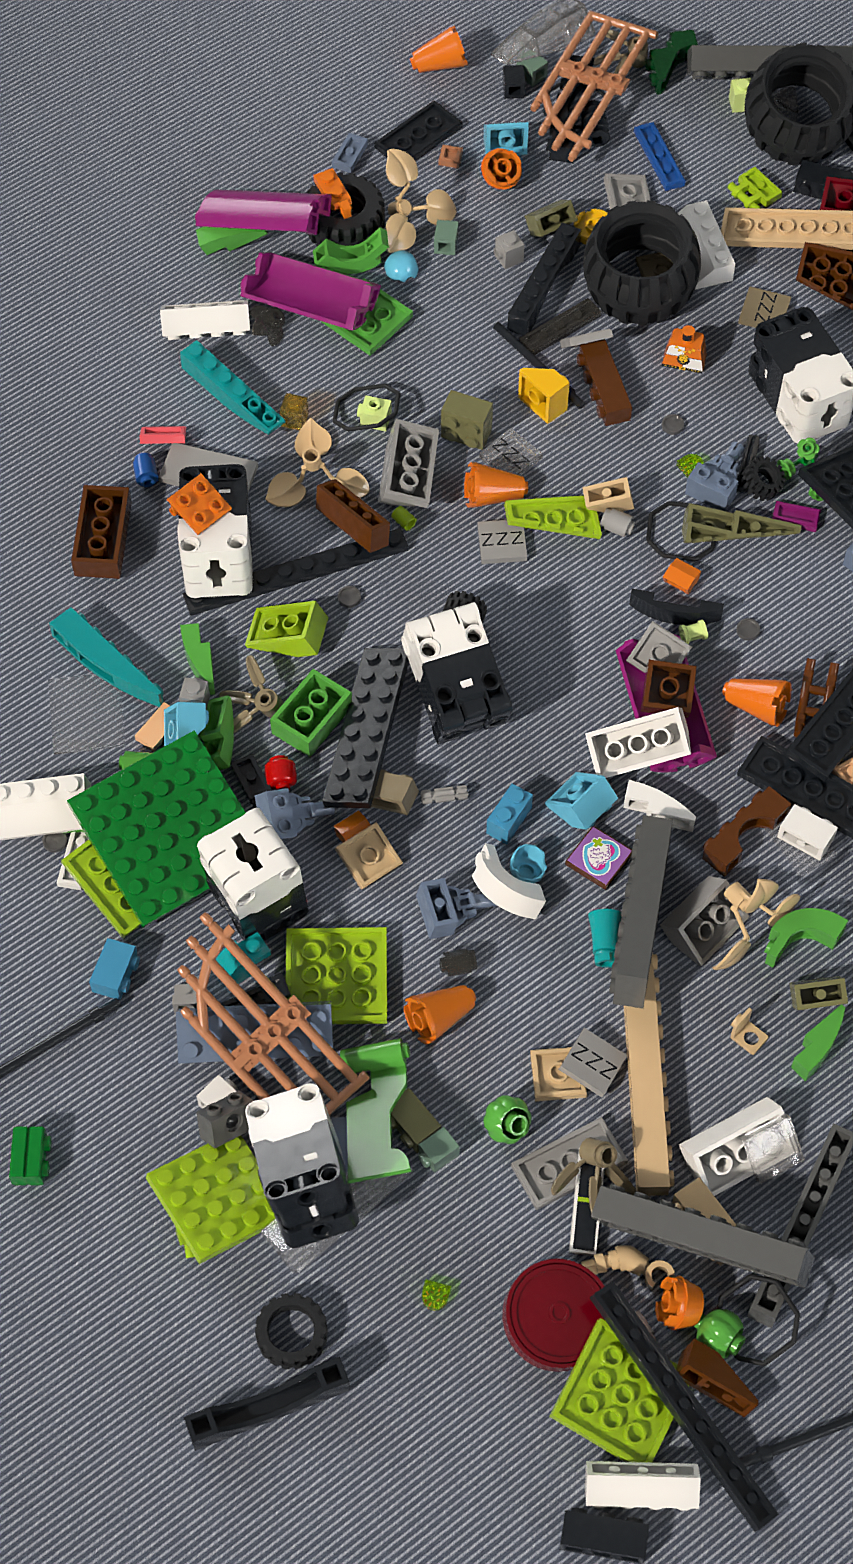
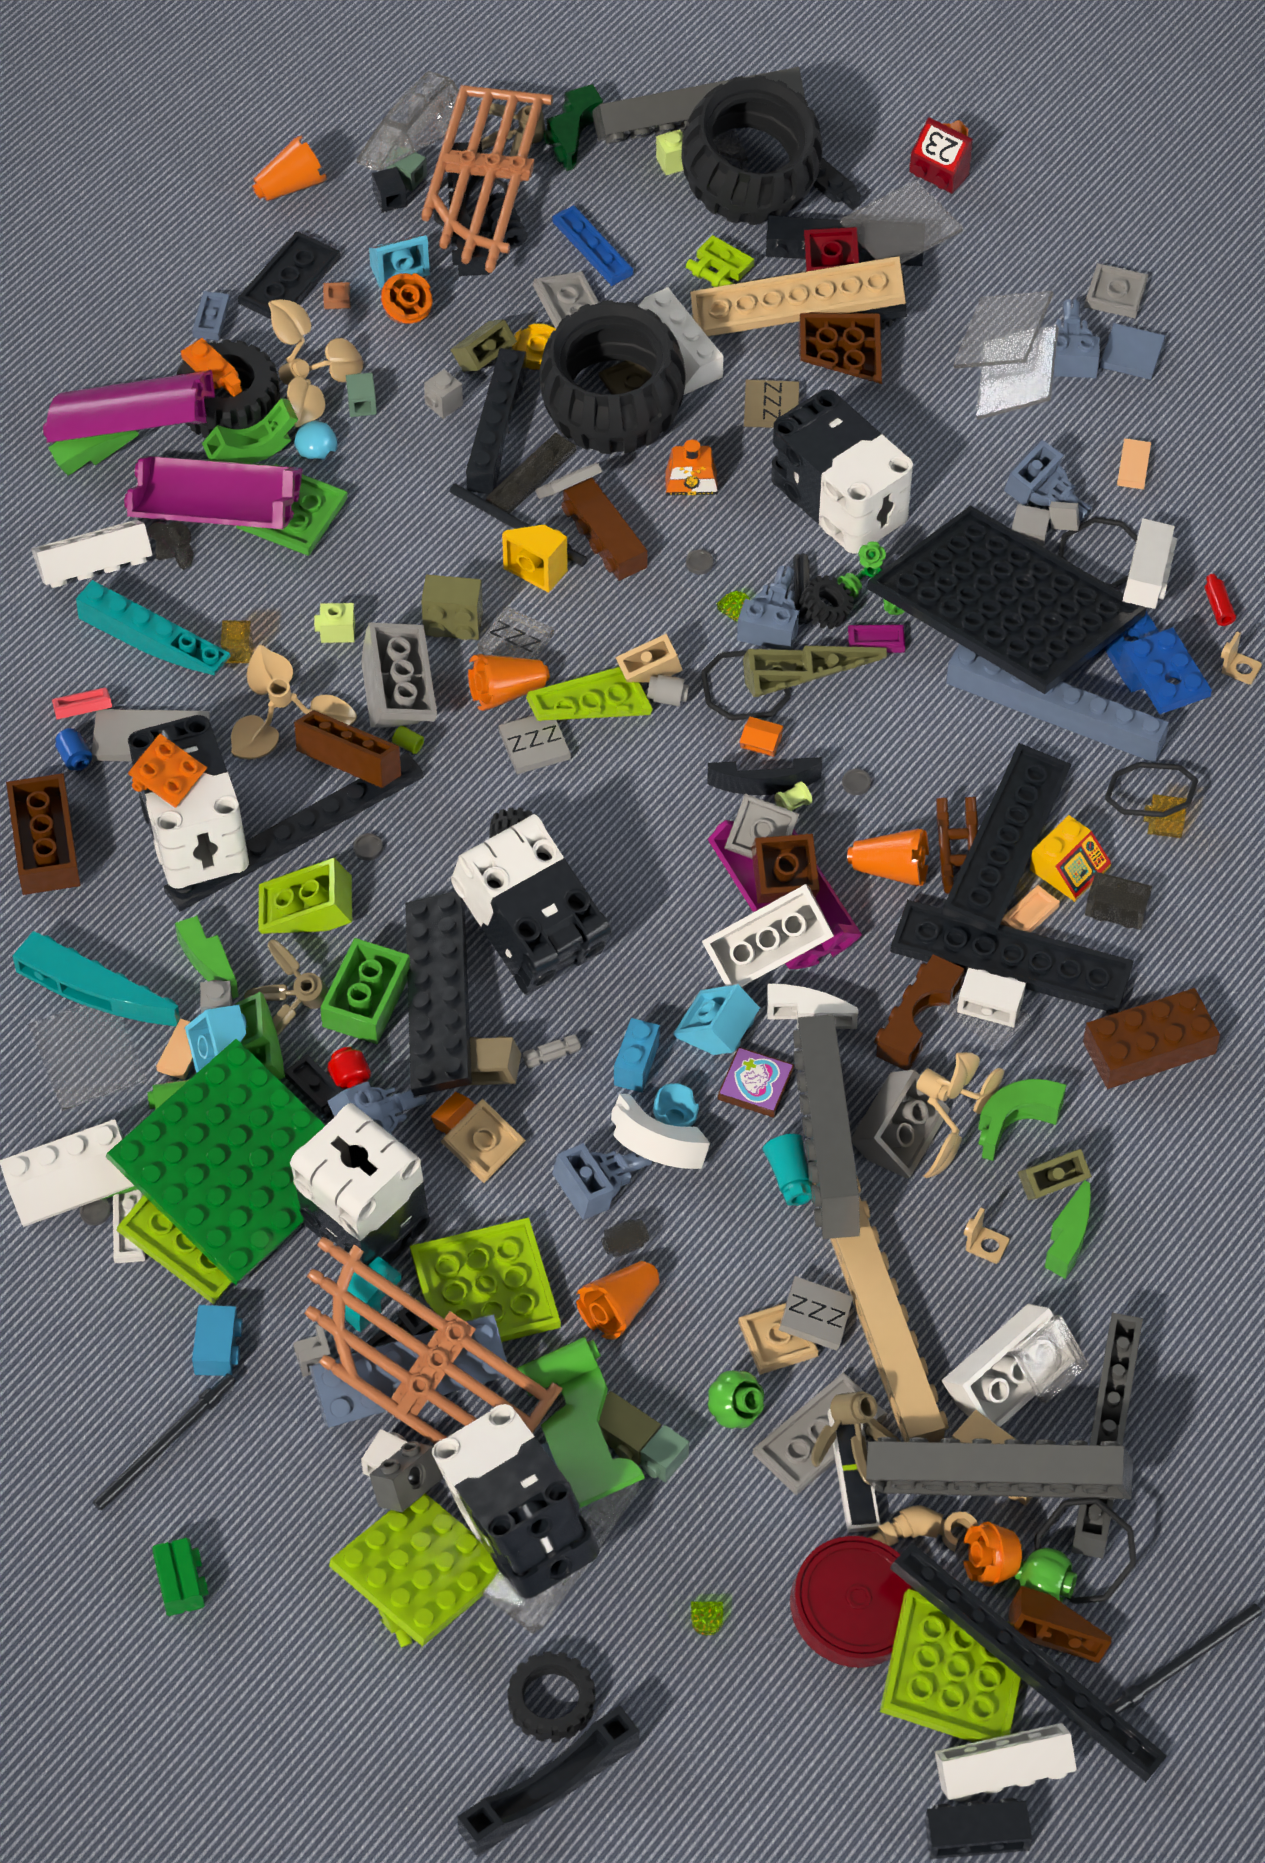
camera: 15 degrees left, 5 degrees down
black piece [332,384,401,431] -> none

